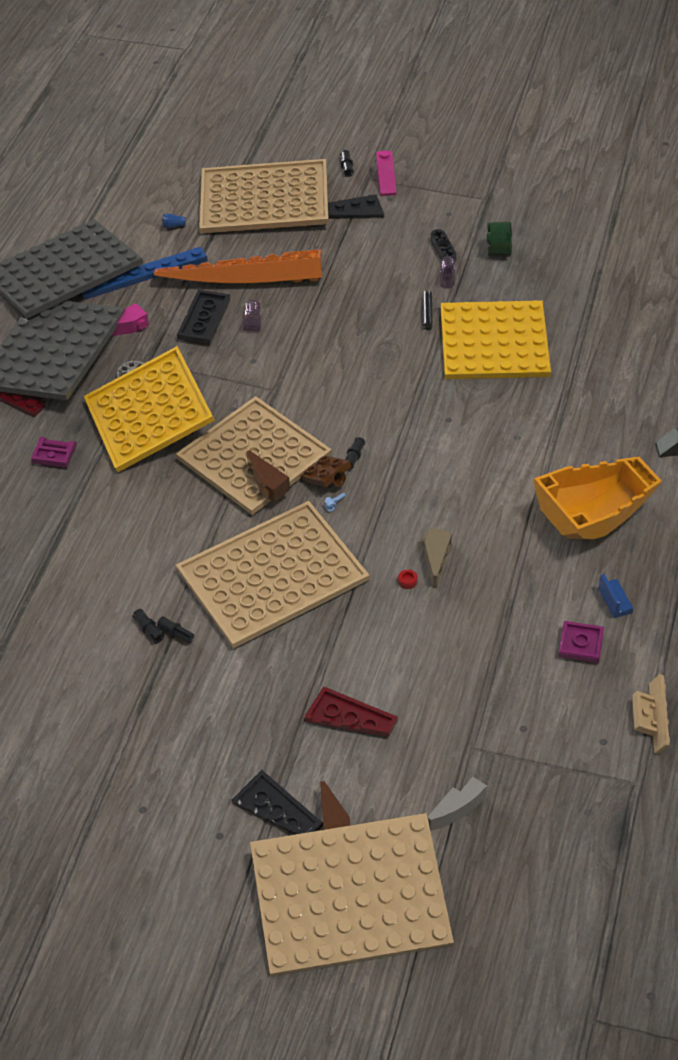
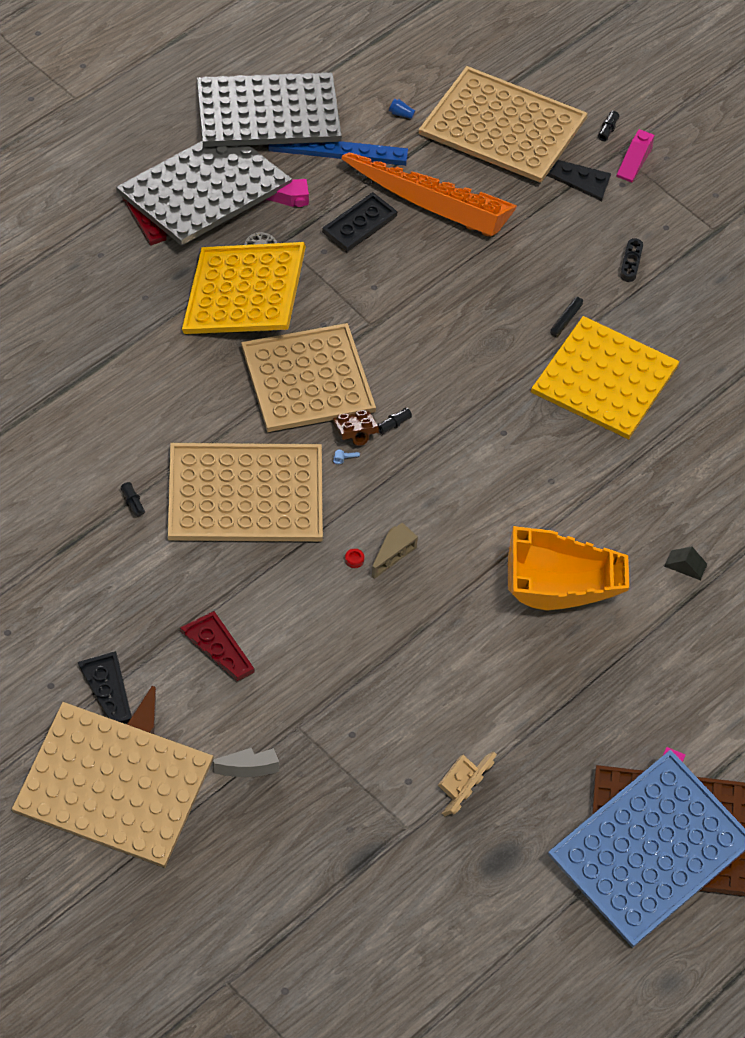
camera: 25 degrees right, 5 degrees up
magenta plate [31,437,77,468] -> none
black pin [132,609,164,644] -> none
piece [243,300,261,330] -> none
reddish brown slope [247,450,290,503] -> none
piece [440,256,455,288] -> none
dark green brick [487,222,512,256] -> none
magenta plate [558,621,604,663] -> none
blue panel [598,574,633,618] -> none

